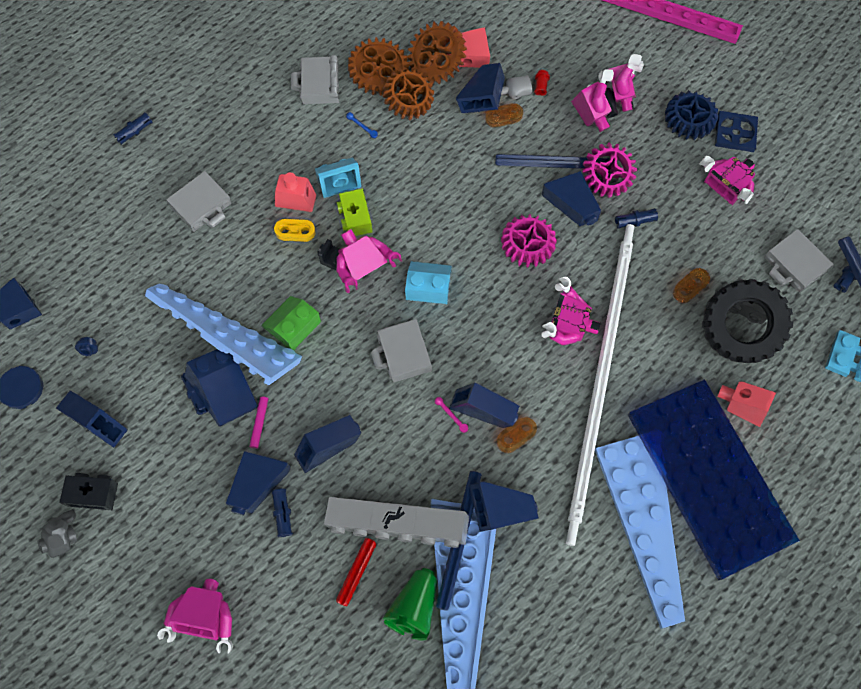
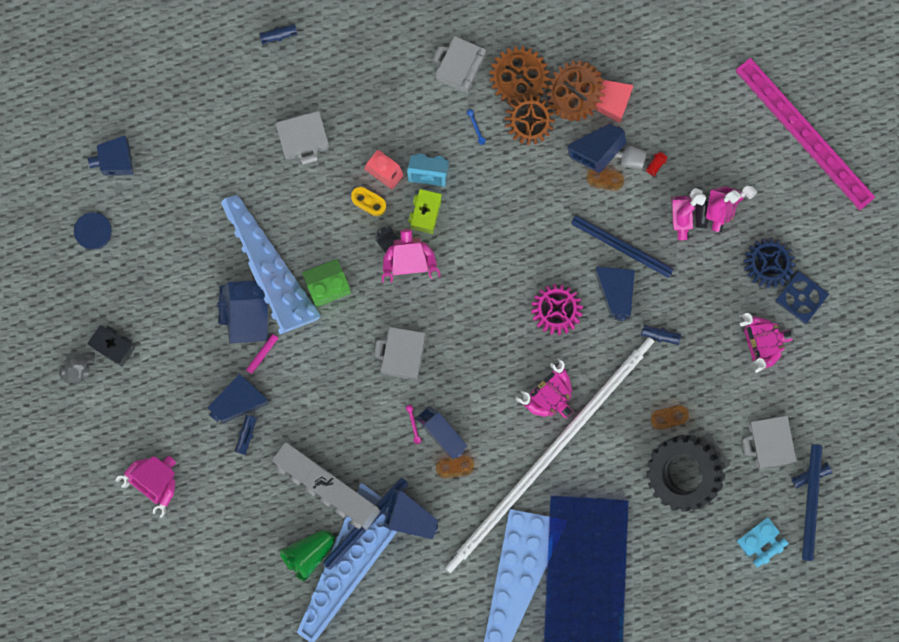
camera: 30 degrees right, 10 degrees up
dark blue slope [56,390,128,448] -> none
dark blue plate [75,337,98,356] -> none
dark blue slope [294,415,361,473] -> none
red axle [336,538,376,607] -> none
medium azure slope [405,261,452,304] -> none
dark pink gear [582,143,637,198] -> none
coral torso [717,381,776,427] -> none

